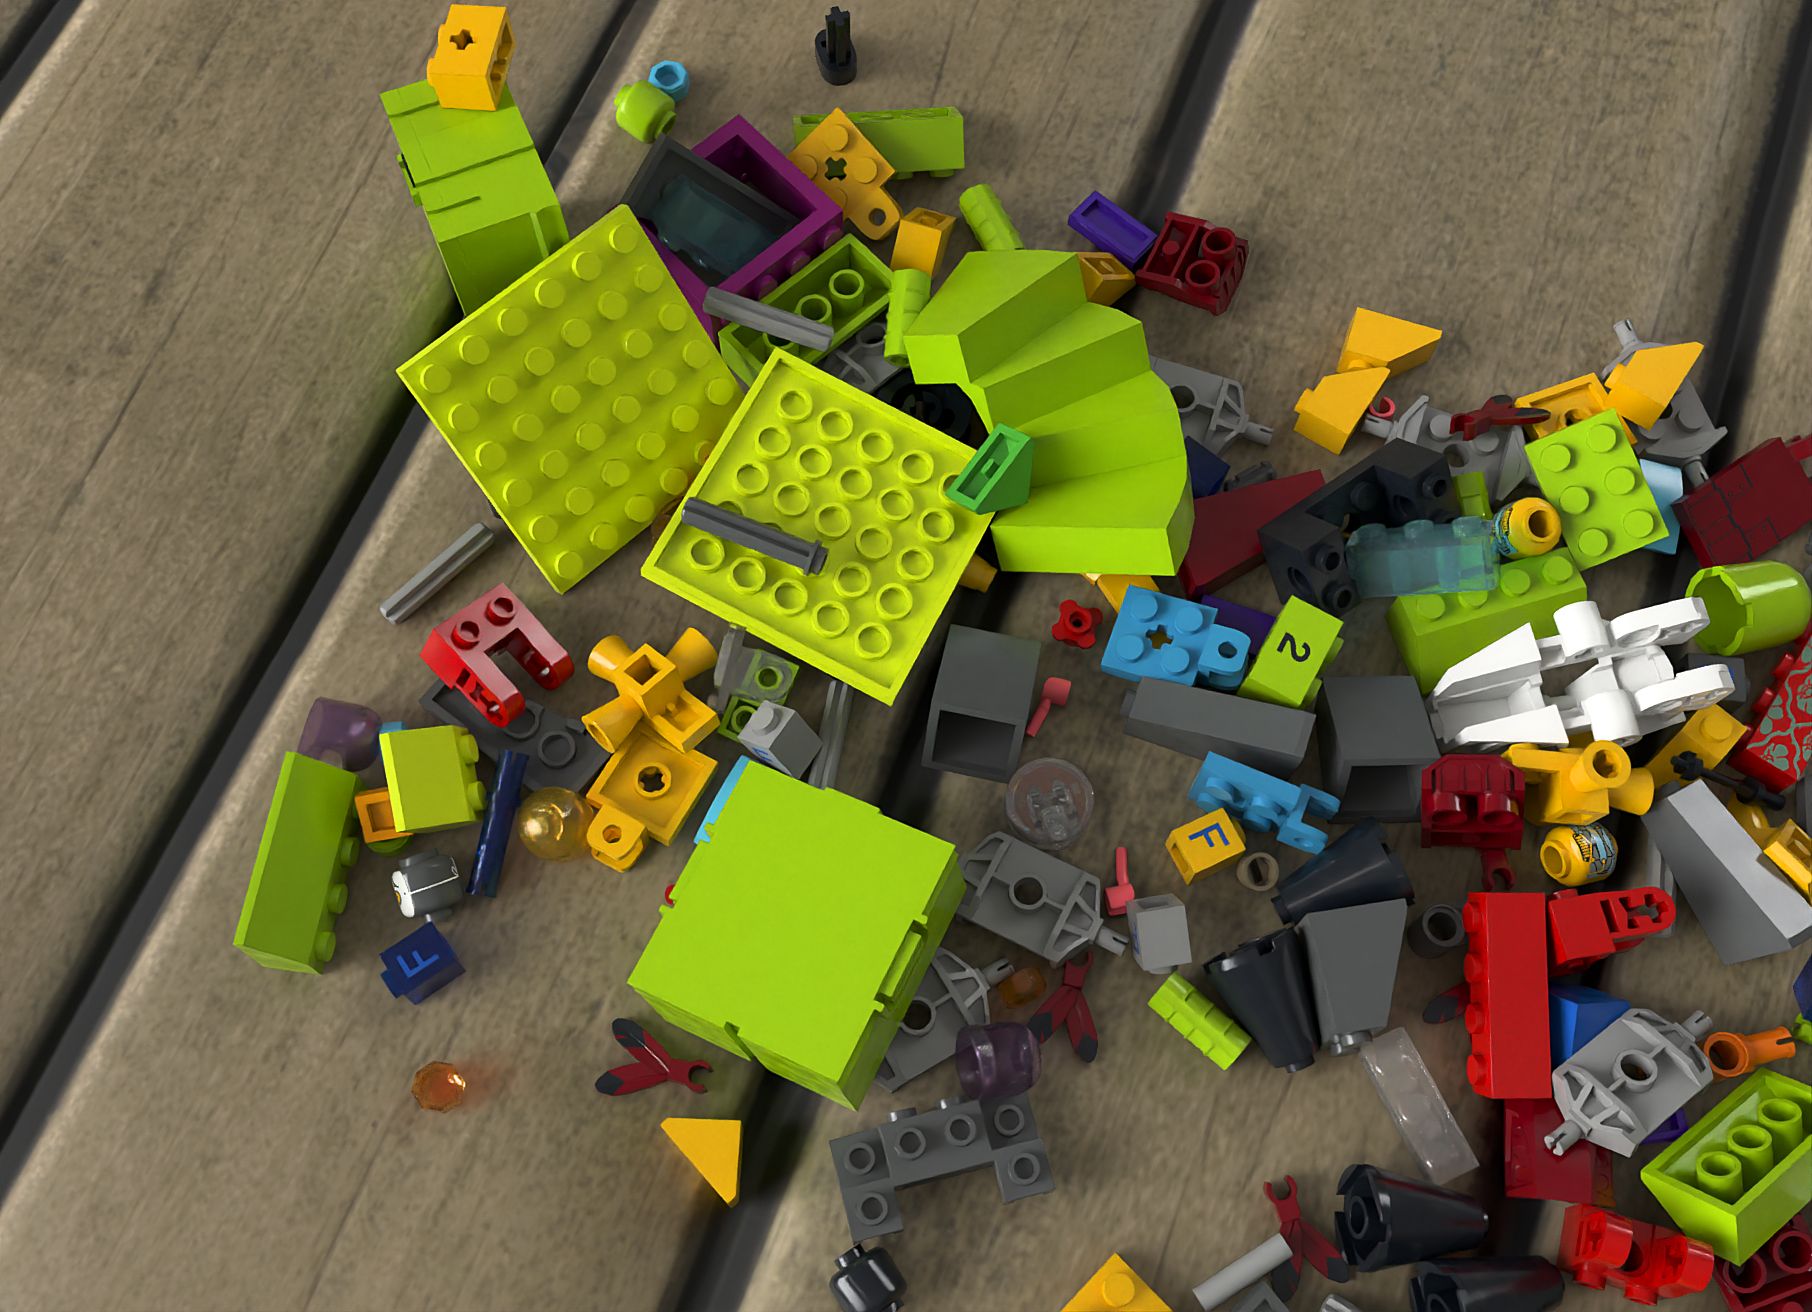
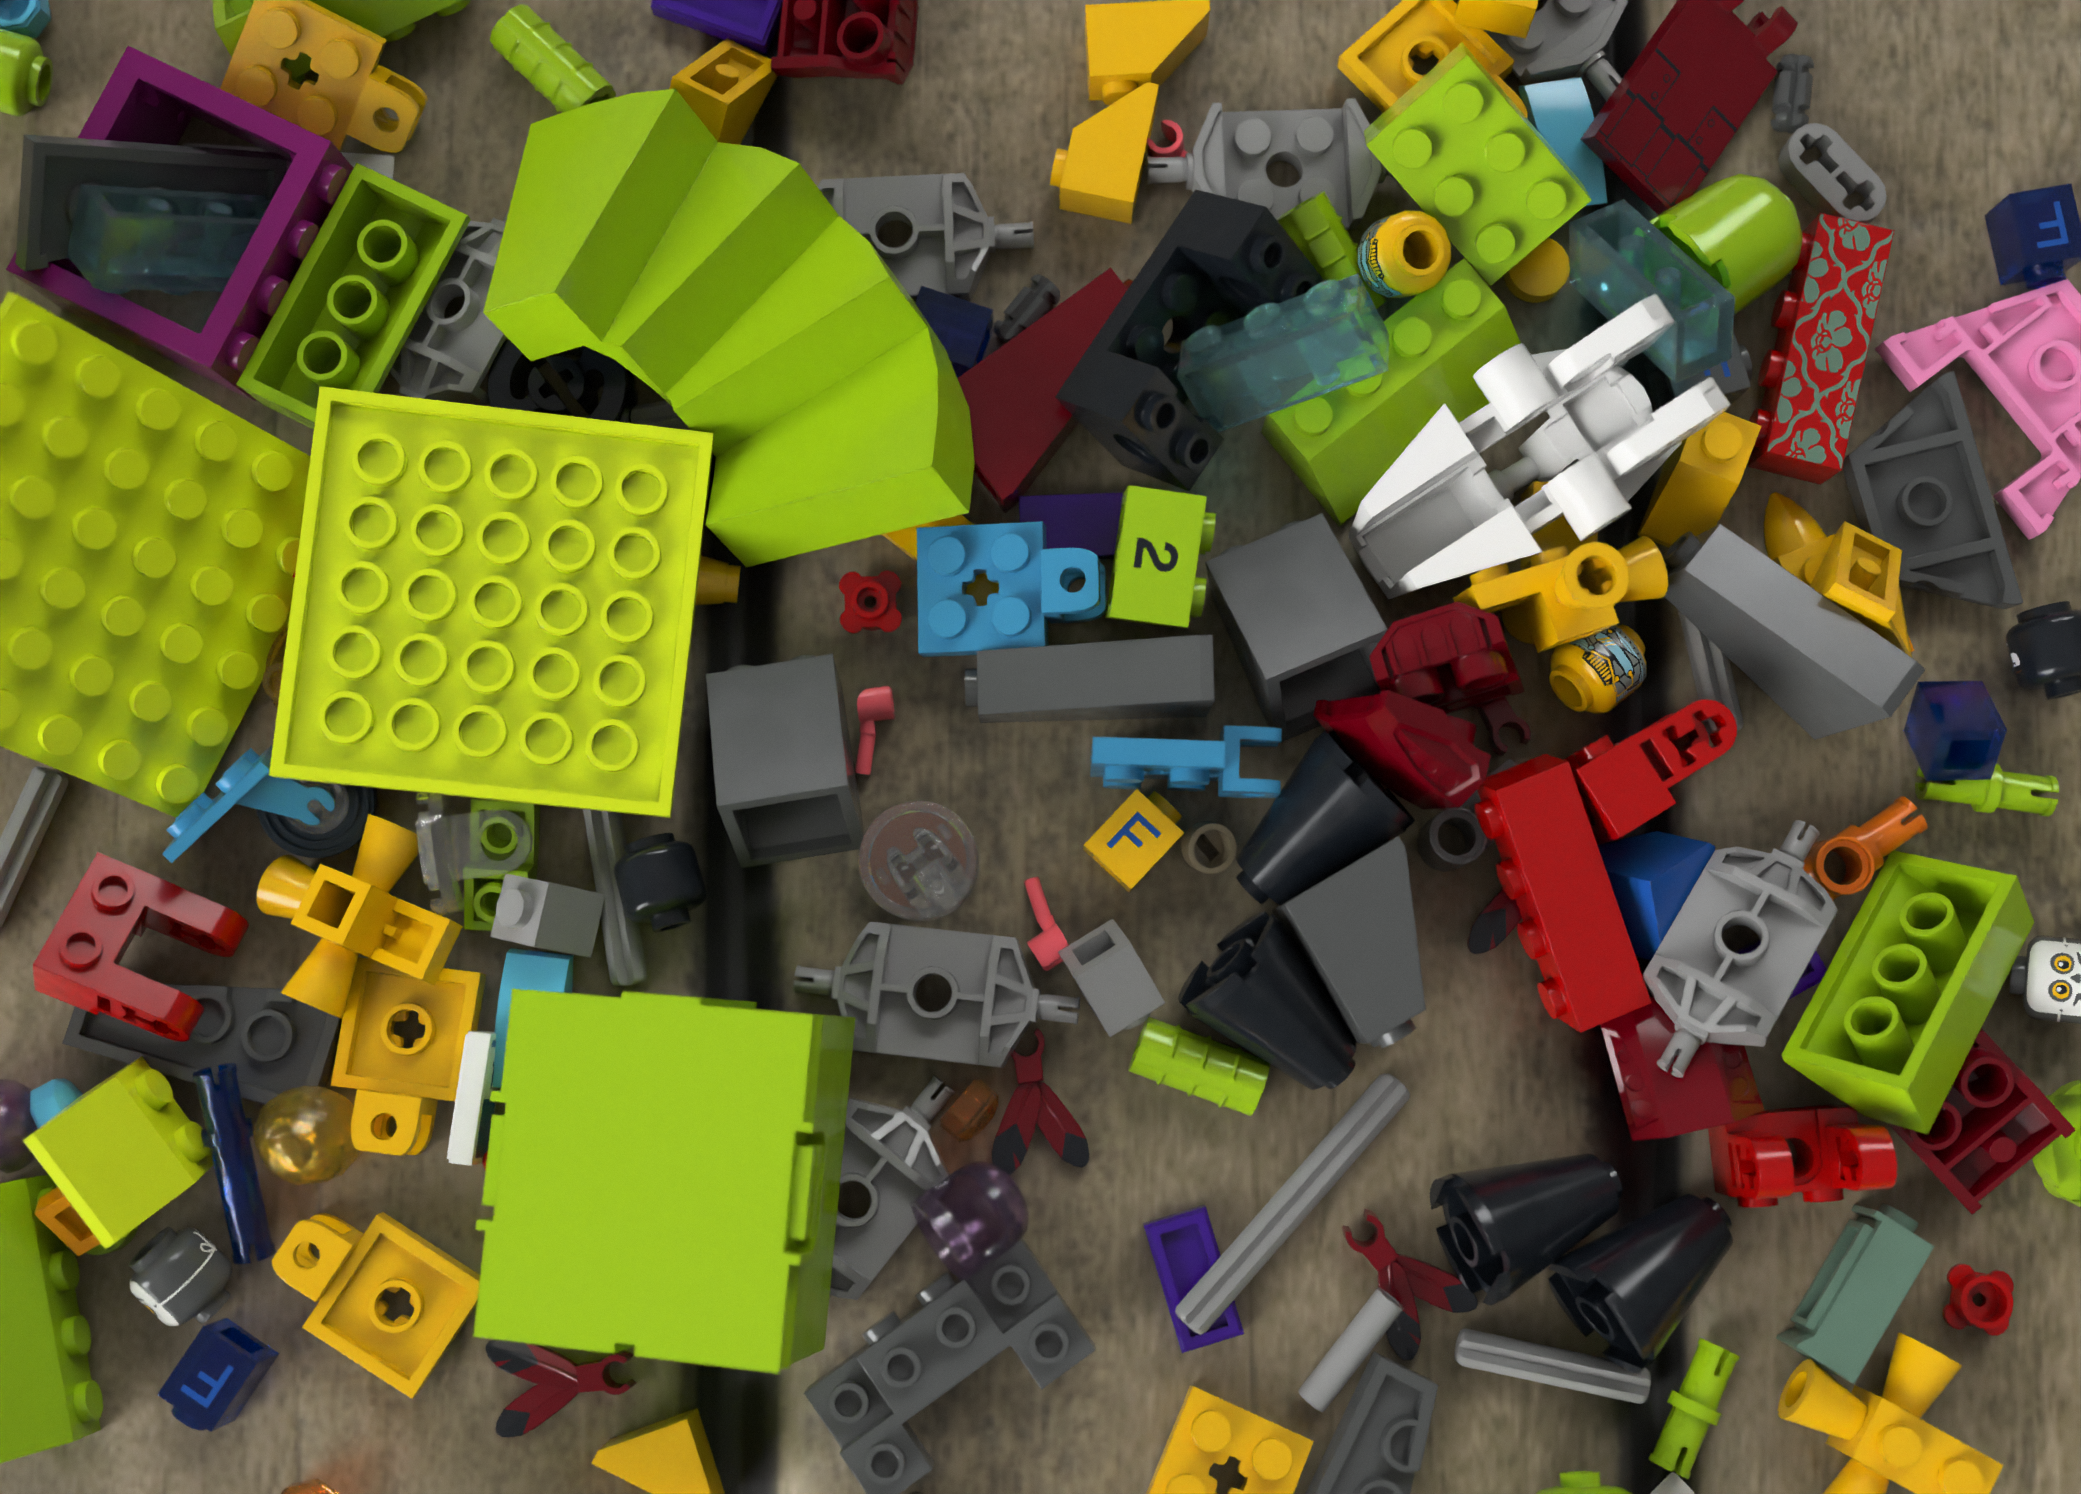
camera: 15 degrees left, 15 degrees up
dark grey axle [681,497,829,576] -> none
light grey axle [703,287,834,352] -> none
lime axle [883,269,932,368] -> none
yellow slope [889,207,957,280] -> none
bright green slope [945,422,1035,515] -> none
clear plate [1357,1026,1480,1186] -> none
dark red piece [1449,395,1551,441] -> none
black piece [1670,751,1786,811] -> none
none -> plate [162,744,377,863]
none -> yellow plate [272,1212,480,1399]
none -> white tile [447,1031,498,1166]
none -> black head [614,833,707,933]
none -> dark purple tile [1143,1205,1244,1353]
none -> light grey axle [1175,1073,1410,1335]
none -> dark red slope [1313,690,1491,809]
none -> yellow tile [1504,238,1570,303]
none -> clear light blue brick [1569,199,1735,384]

